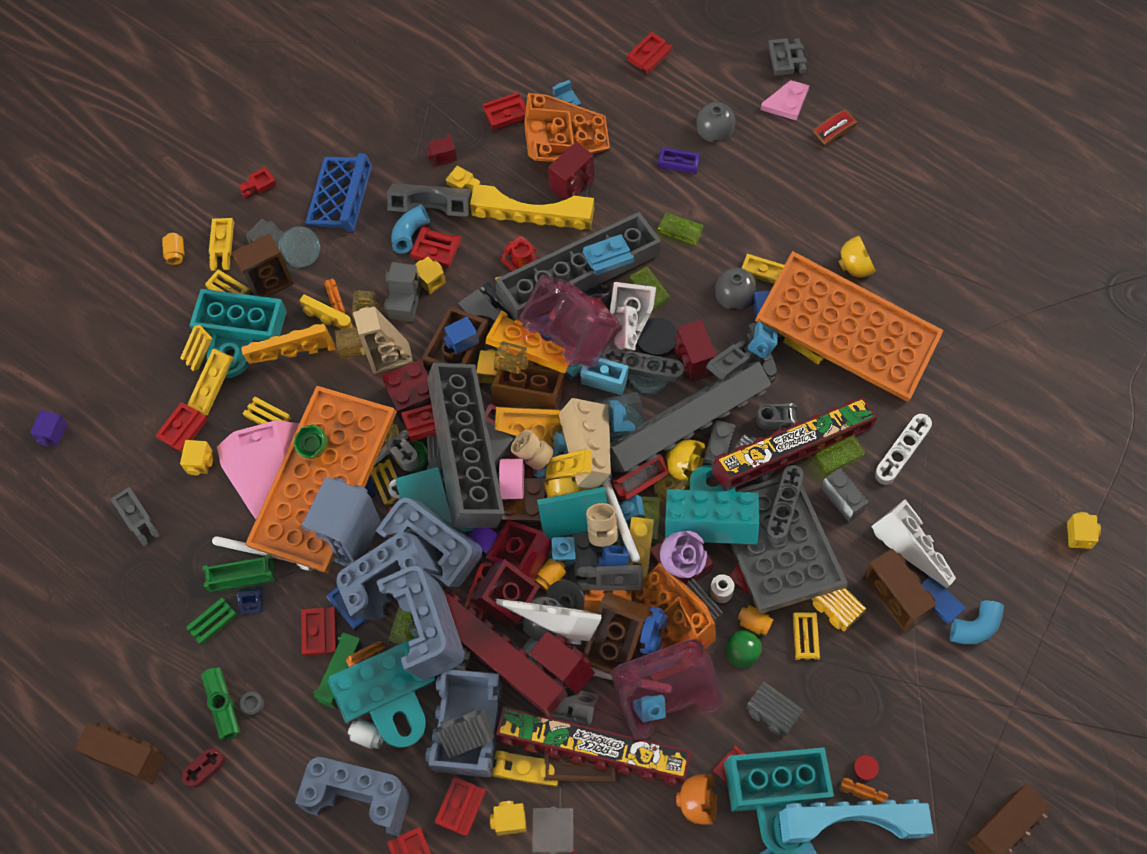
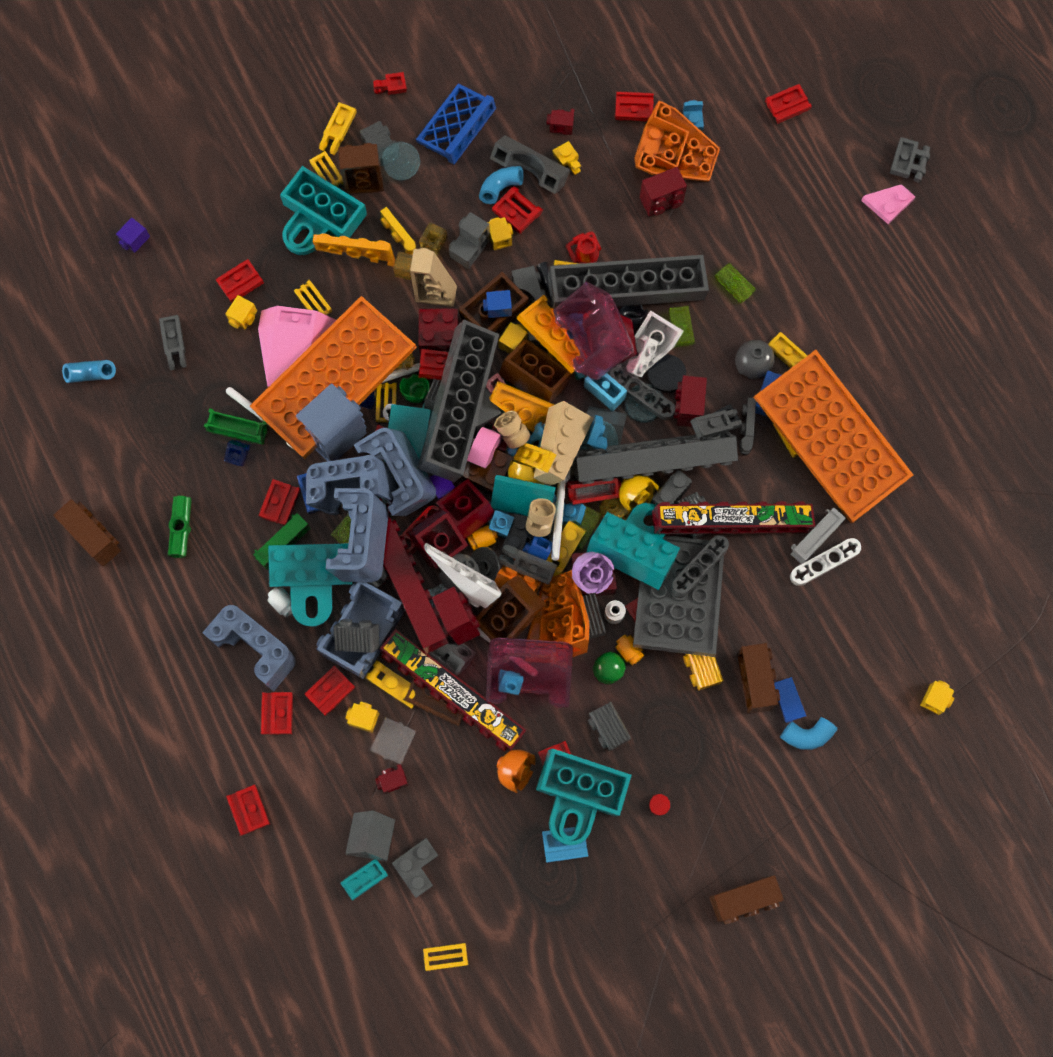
camera: 20 degrees right, 10 degrees up
light orange brick [162,233,184,265] -> none
yellow tile [181,325,212,371] -> none
dark red beam [182,748,225,788] -> none
green tile [186,598,238,646] -> none
yellow tile [187,348,234,416] -> none
dark grey tile [239,691,265,716] -> none
green hair [294,424,328,459] -> none
orange axle [324,279,345,314] -> none
orange axle [346,641,386,667] -> none
dark grey beam [387,436,420,471] -> none
yellow arch [470,184,594,230] -> none
clear yellow brick [494,341,529,374] -> none
dark azure plate [583,235,634,276] -> none
blue plate [640,607,668,655] -> none
dark purple tile [657,147,700,174] -> none
dark grey cylinder [696,101,736,142] -> none
dark azure bracket [748,321,777,359] -> none
dark grey piece [755,403,798,431] -> none
medium azure arch [779,800,933,843] -> none
yellow tile [793,612,820,660] -> none
slope [813,109,858,147] -> none
clear neon green plate [815,435,865,475] -> none
dark grey brick [821,468,868,522] -> none
yellow cylinder [838,235,876,278] -> none
orange axle [839,778,888,805] -> none
white wedge [871,500,956,588] -> none
none -> dark azure cylinder [62,360,116,383]
none -> light grey container [791,507,846,564]

